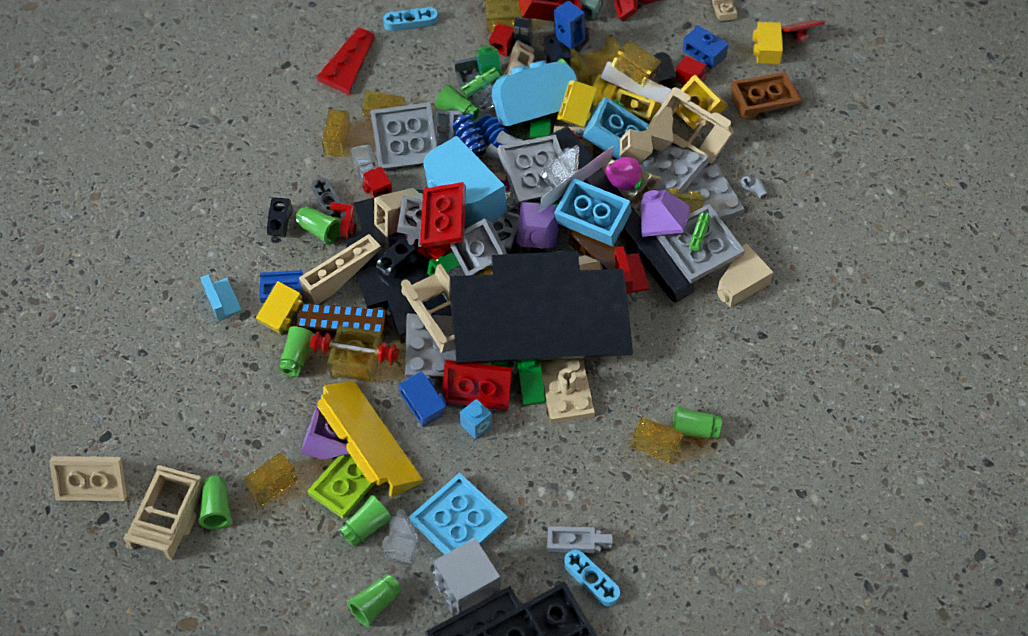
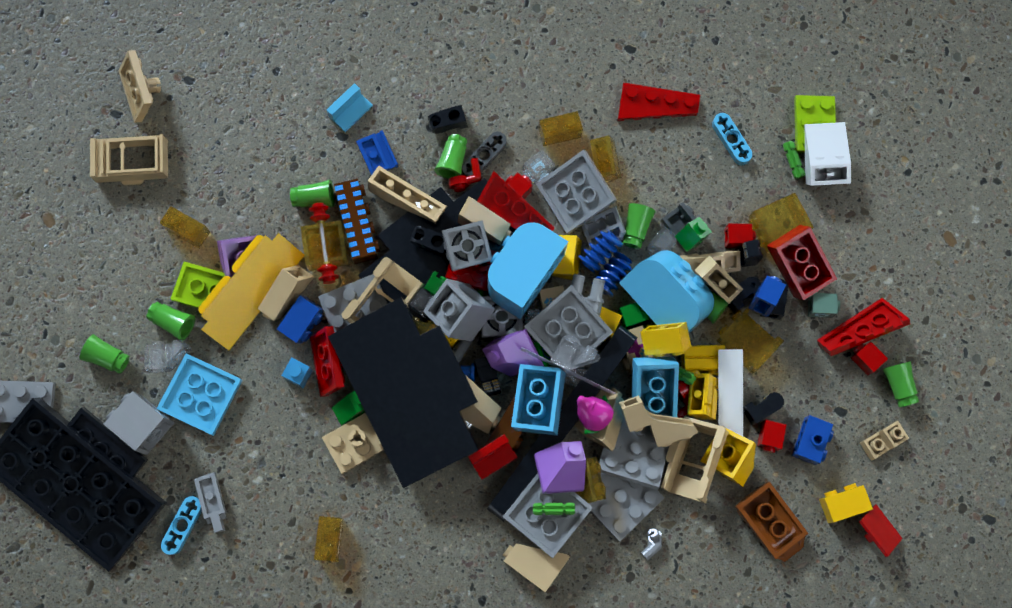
camera: 65 degrees right, 20 degrees up
bright green plant [199,475,232,530] -> none
yellow brick [256,281,303,334] -> none
red plate [420,182,466,248] -> none
bright green pin [460,67,500,98] -> none
clear yellow brick [612,40,661,87] -> none
bright green plant [672,405,722,439] -> none
none -> tan slope [258,265,314,321]
none -> red wing [477,171,555,231]
none -> tan brick [695,256,743,304]

